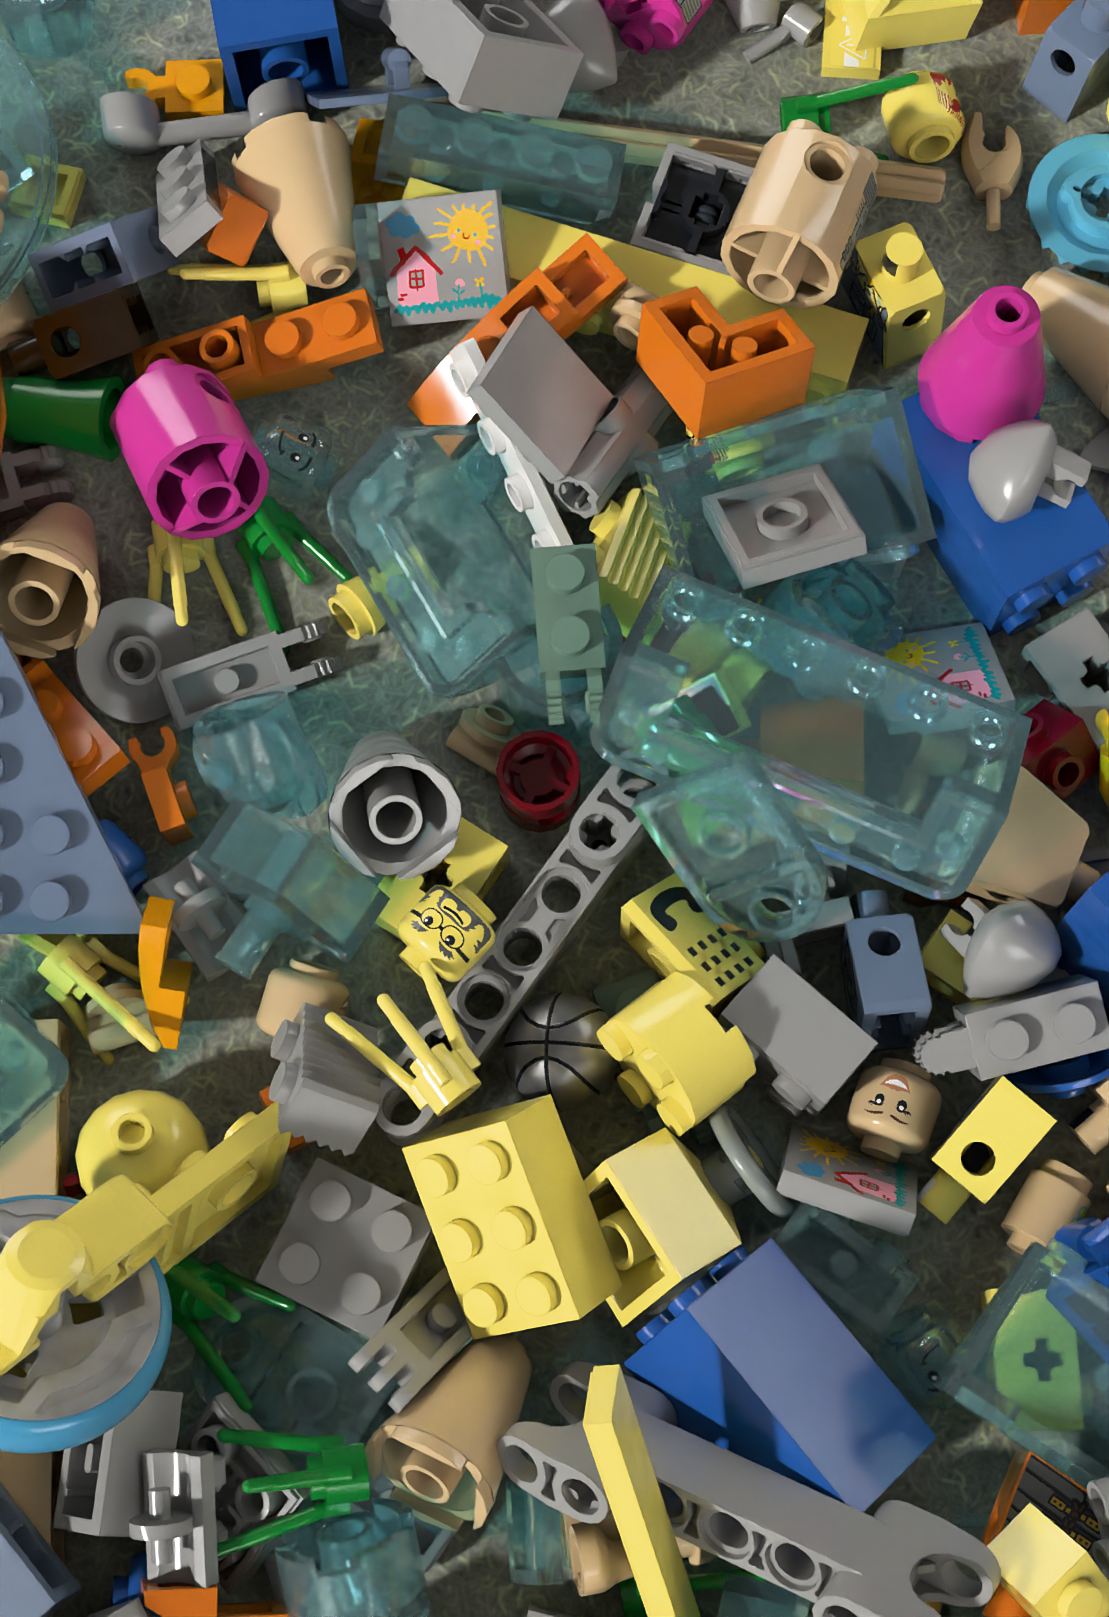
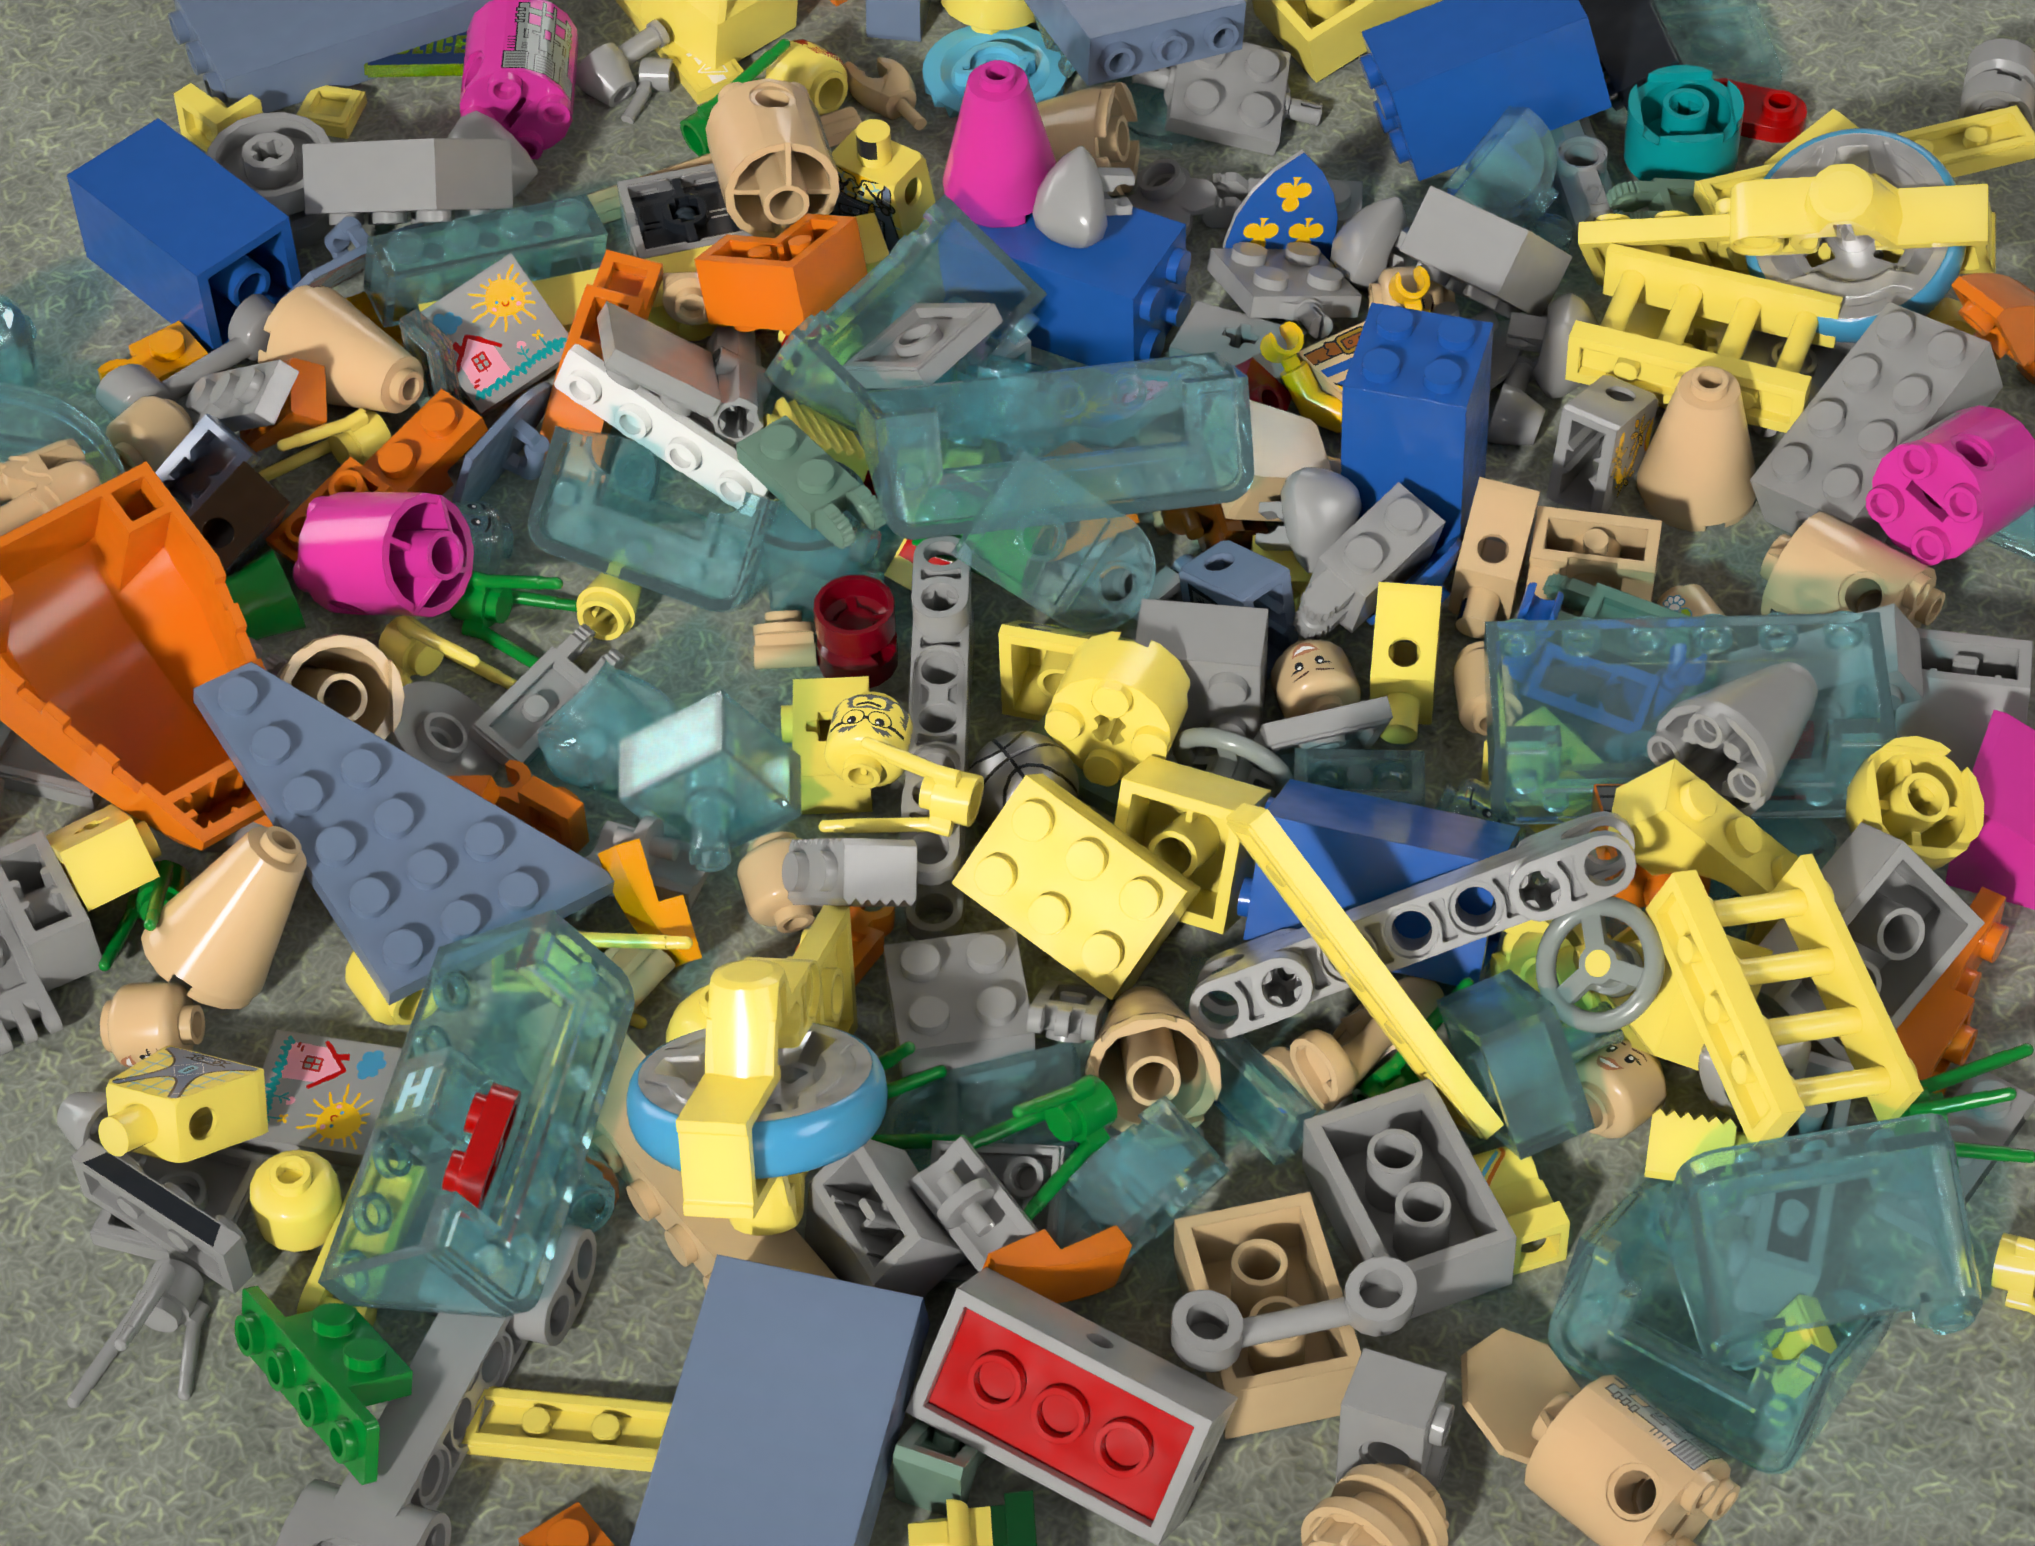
camera: 35 degrees left, 25 degrees down
light grey cone [328,731,461,880] -> none
none -> tan head [104,396,194,475]
none -> sand blue shield [451,382,553,518]

